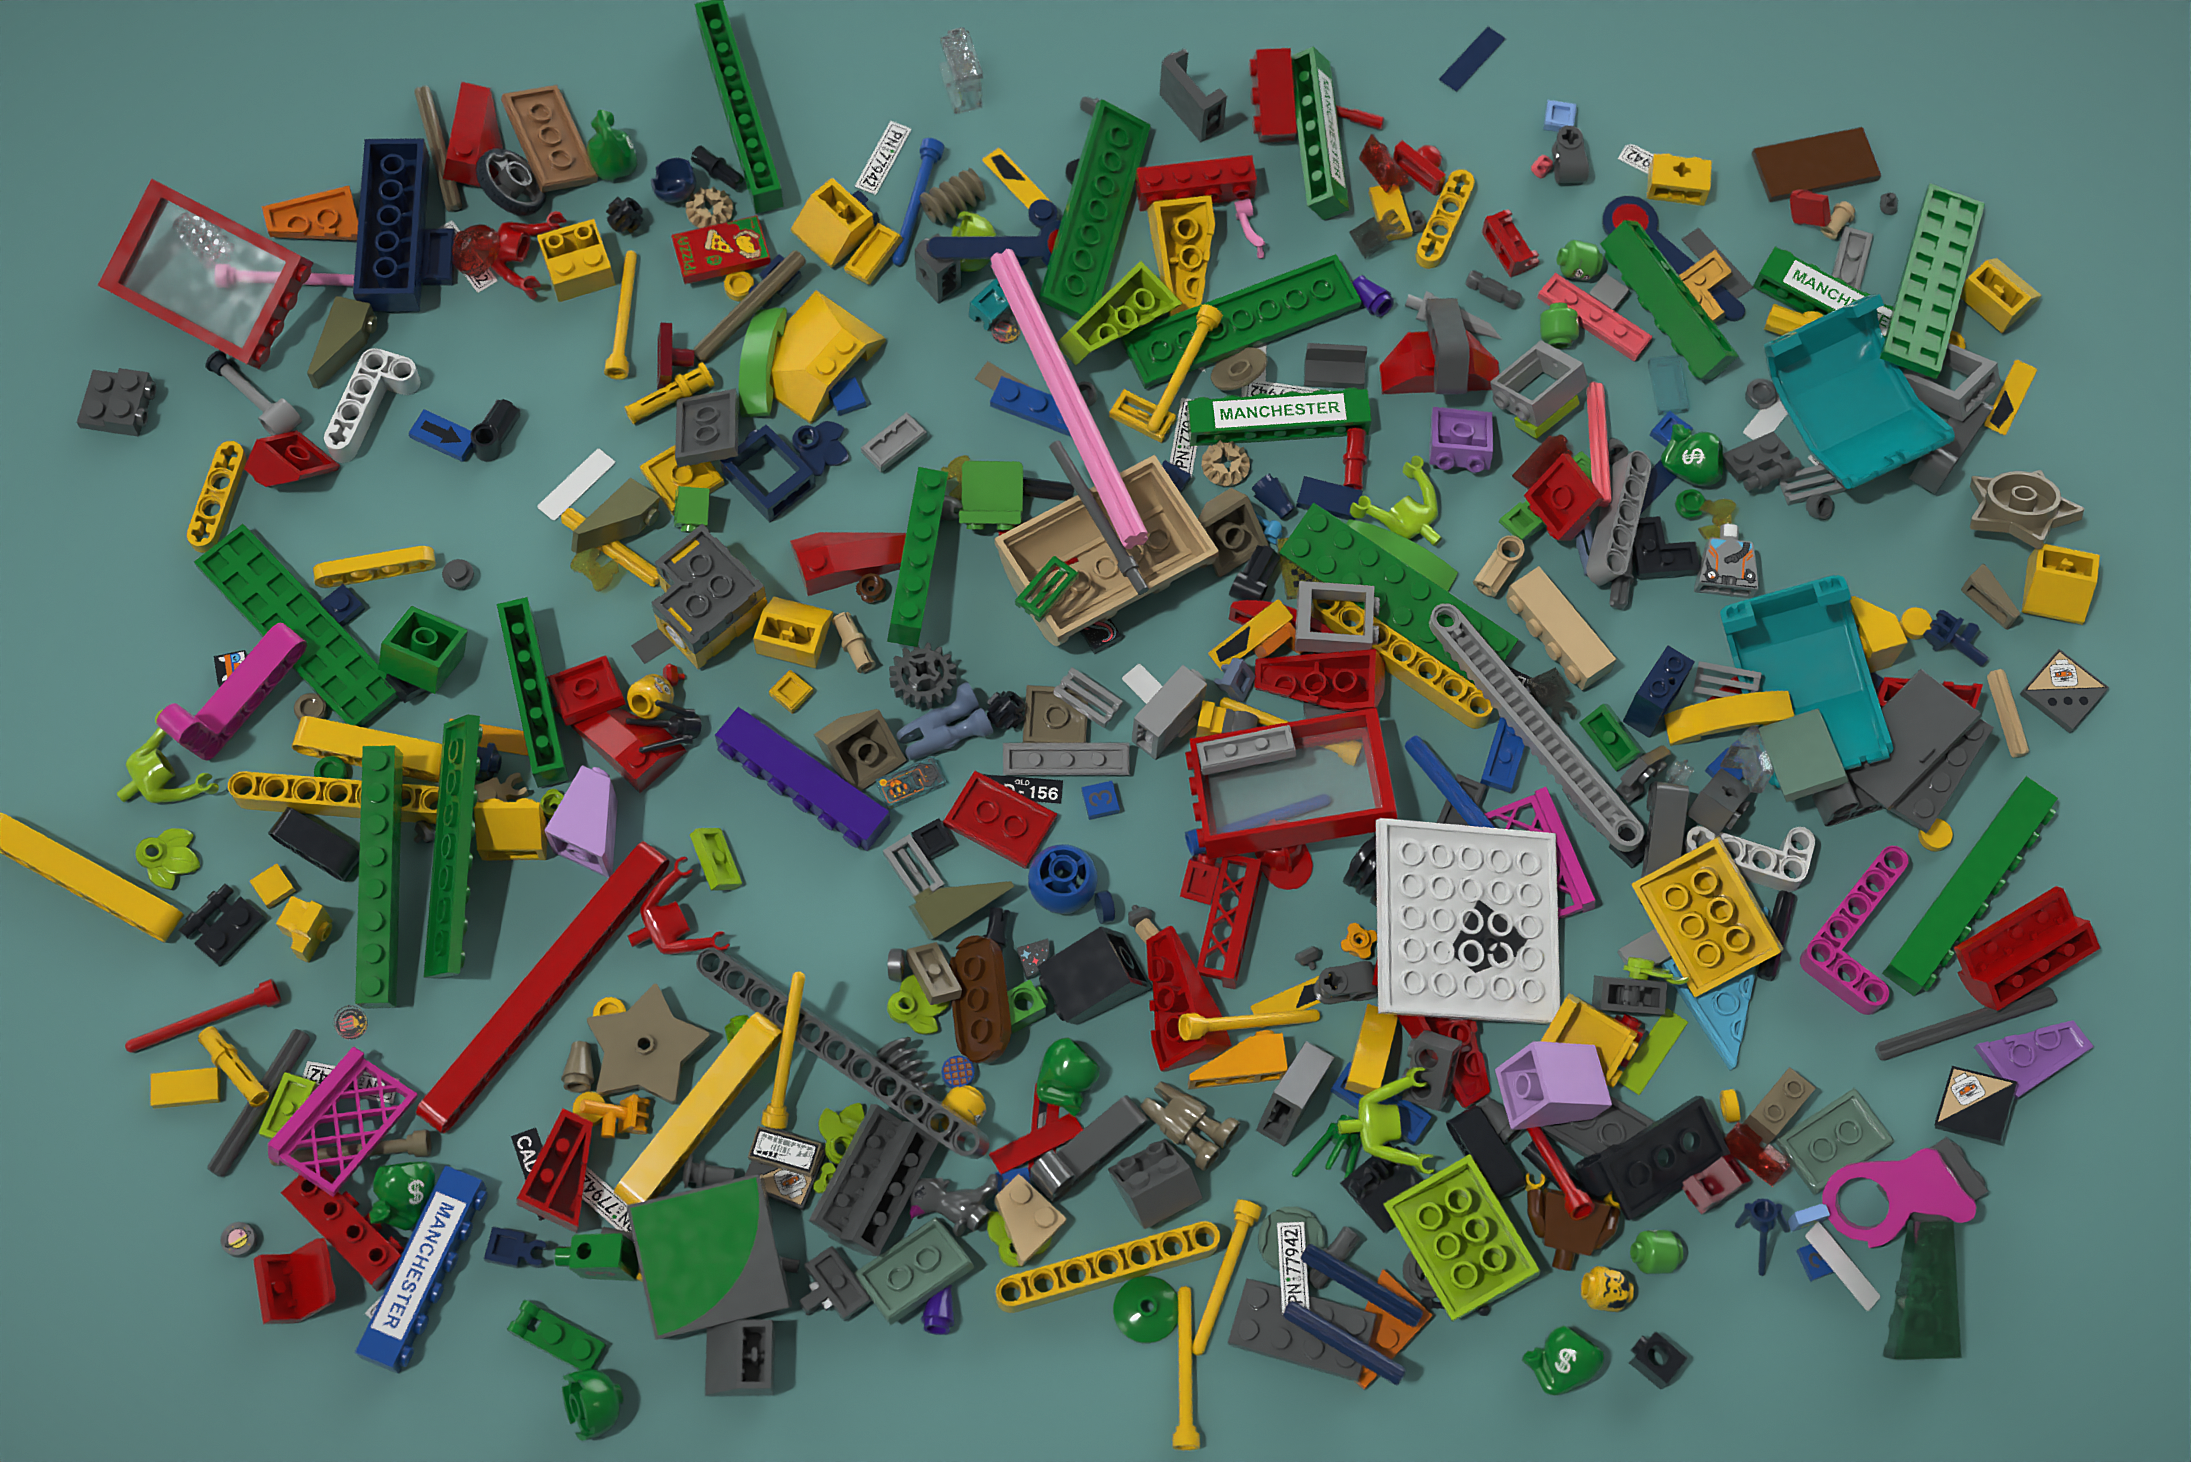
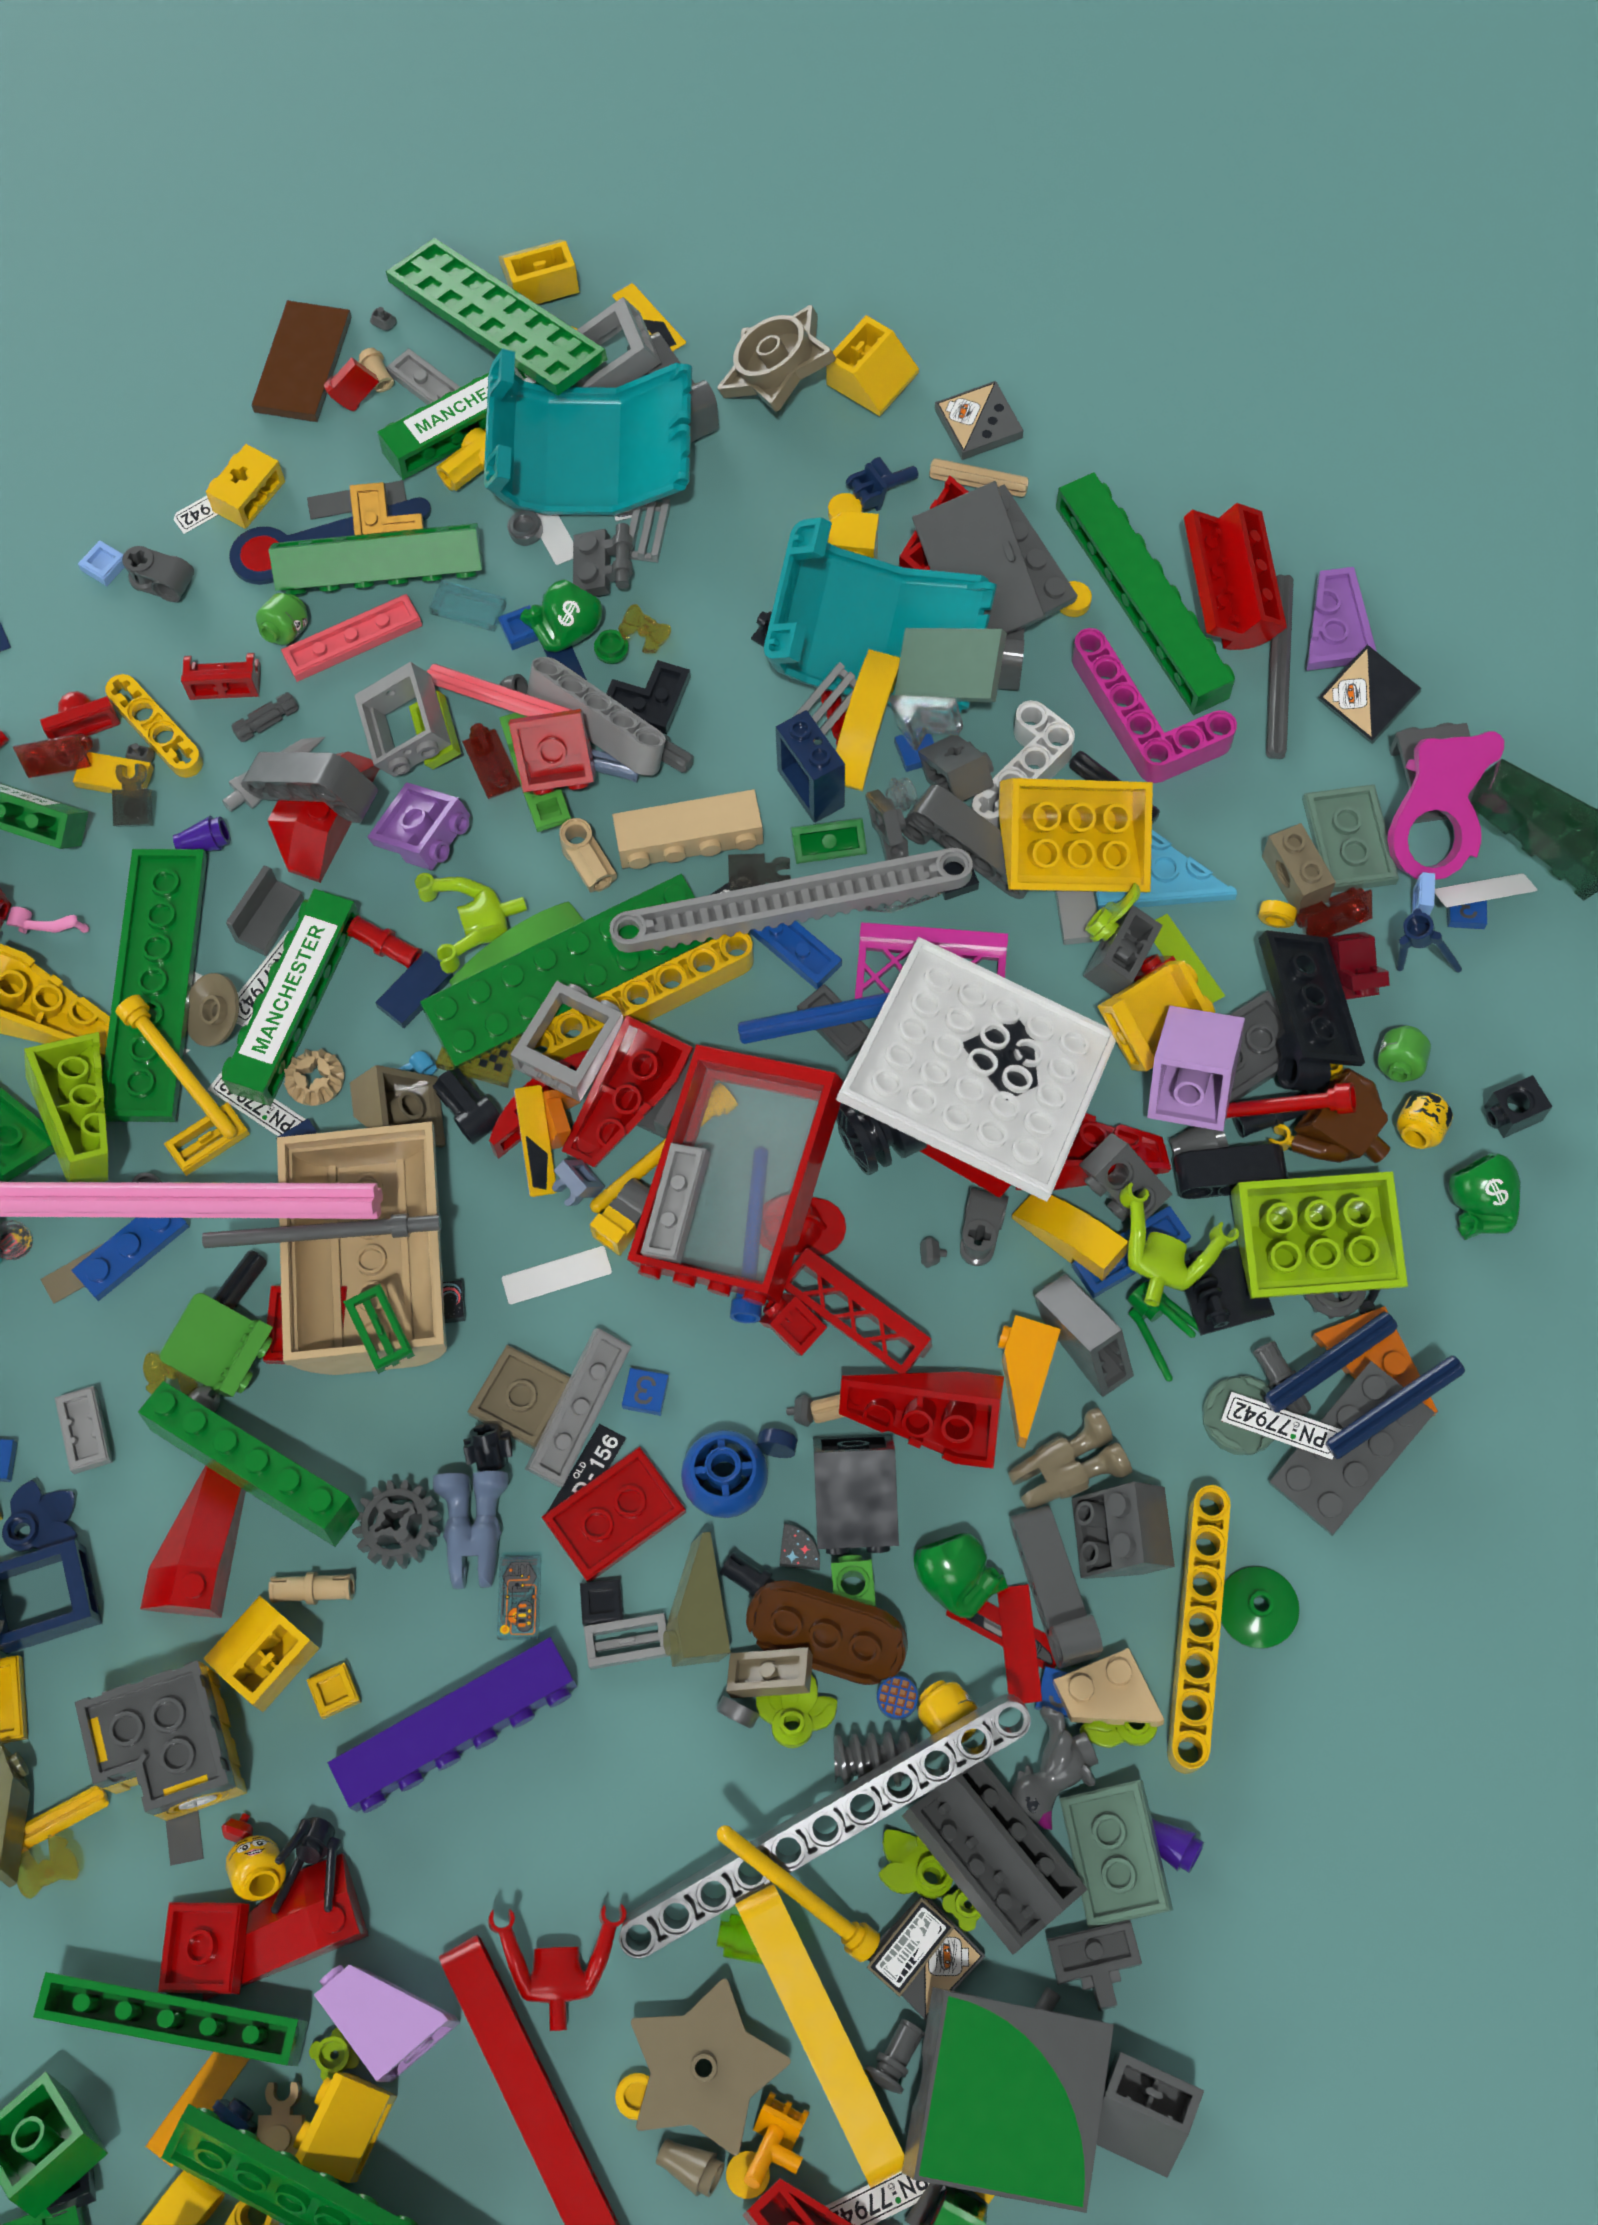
camera: 60 degrees left, 0 degrees up
bright green brick [674,486,710,533] -> none
lime plate [689,828,742,891] -> none
dark tan slope [813,709,907,791] -> none
reddish brown plate [856,573,886,603] -> none
light grey tile [1053,667,1123,728] -> none
light grey window [1132,665,1207,760] -> none
yellow piece [1172,1286,1200,1450] -> none
yellow piece [1178,1009,1320,1040] -> none
yellow piece [1192,1199,1262,1356] -> none
yellow sticker [1250,974,1336,1028] -> none
dark blue cone [1251,473,1295,519] -> none
light orange plate [1341,923,1377,959] -> none
coral rock [1531,155,1553,178] -> none
bright green head [1540,303,1579,349] -> none
light grey tile [1589,273,1630,311] -> none
light grey torso [1694,524,1758,598] -> none
dark grey hinge [1805,494,1833,519] -> none
dark tan slope [1961,563,2020,630] -> none

